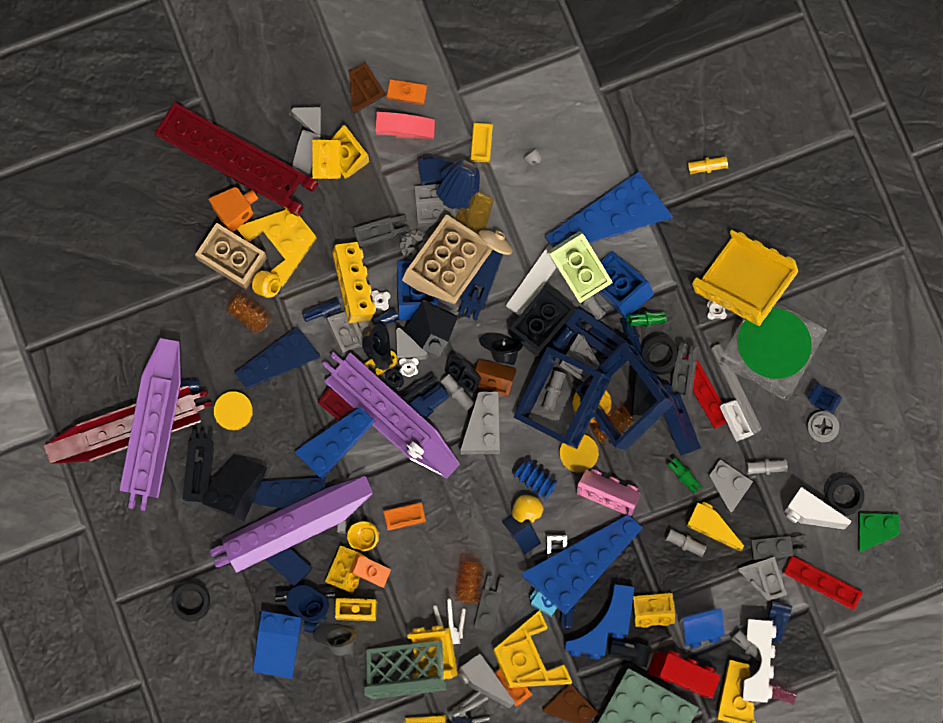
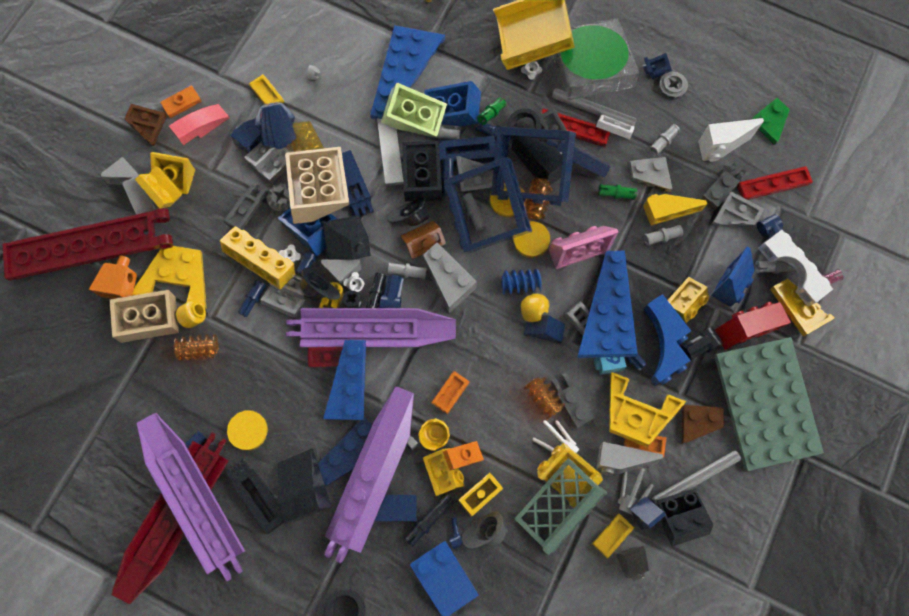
camera: 50 degrees left, 5 degrees down
dark blue wing [235,327,321,389] -> none
dark blue piece [286,585,329,623] -> none
white plate [406,442,424,459] -> none
black slope [445,354,481,394] -> none
tan dish [478,230,513,255] -> none
black tyre [826,477,865,516] -> none

